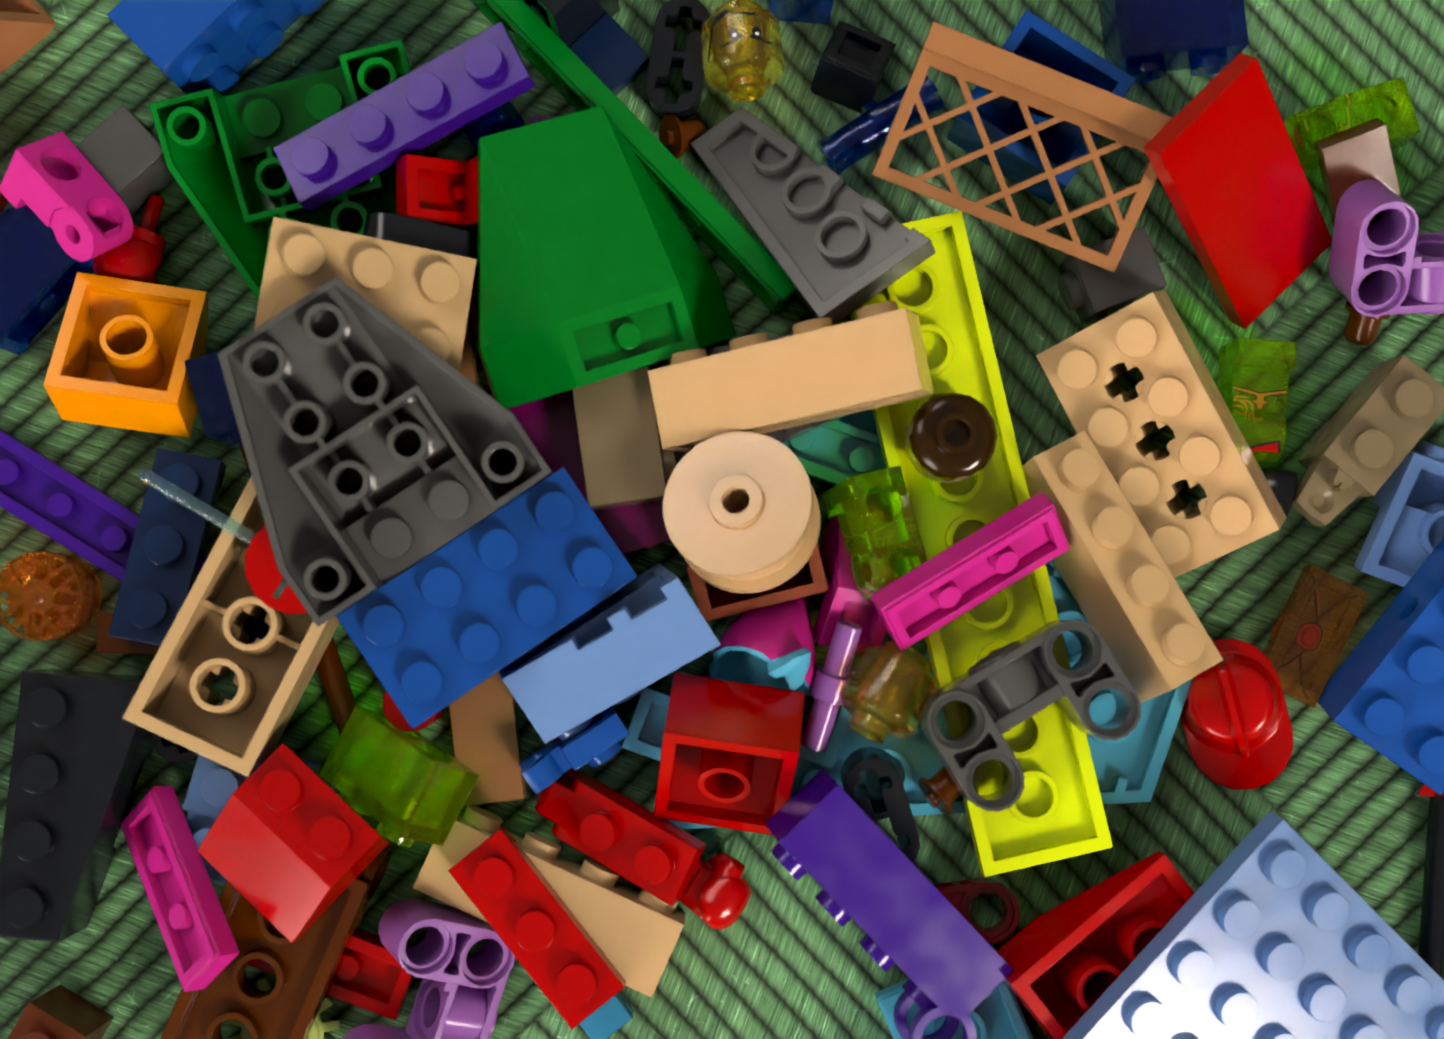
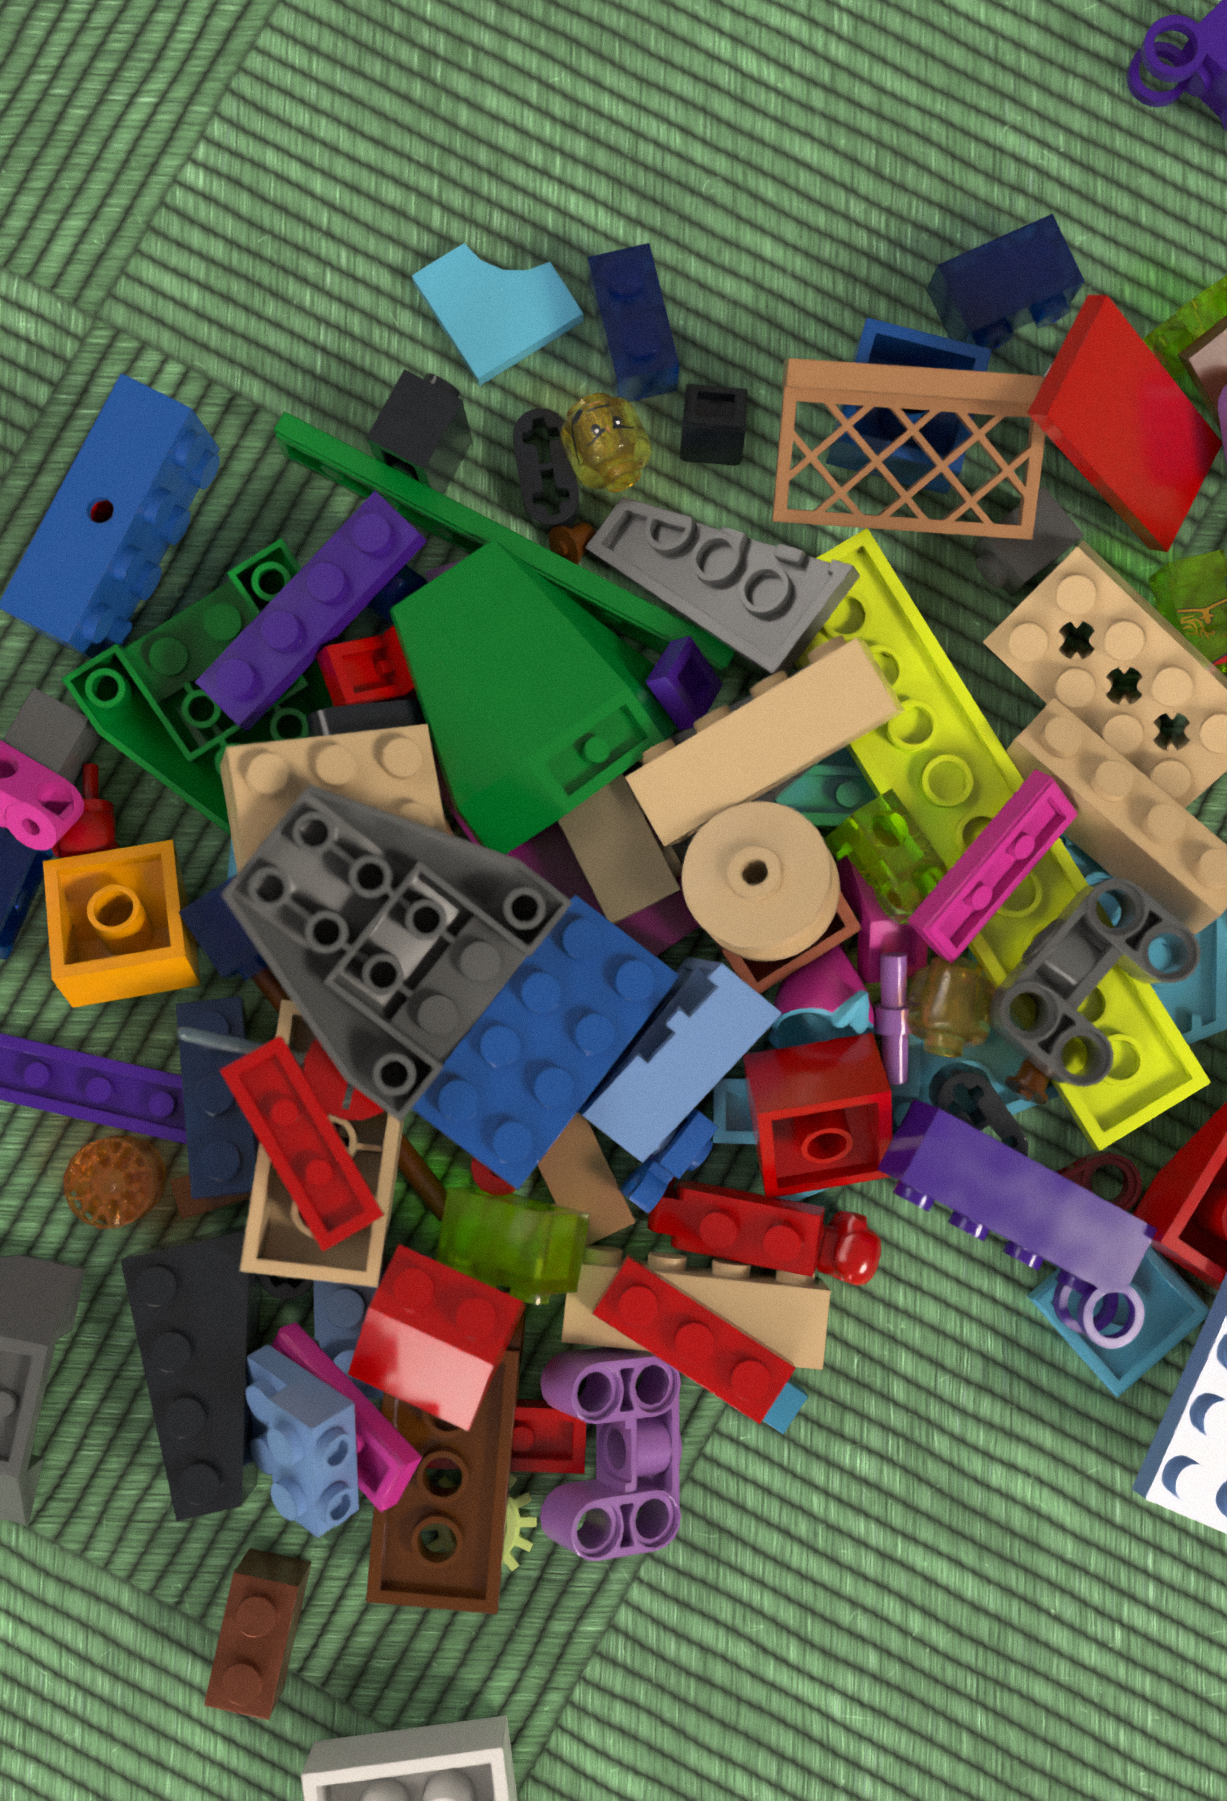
camera: 20 degrees left, 0 degrees up
dark blue tile [569,13,650,96] -> none
clear blue pin [816,75,944,176] -> none
dark brown head [905,392,997,484] -> none
none -> red plate [220,1035,385,1252]
none -> medium blue plate [246,1344,359,1538]
none -> dark purple plate [646,636,723,731]

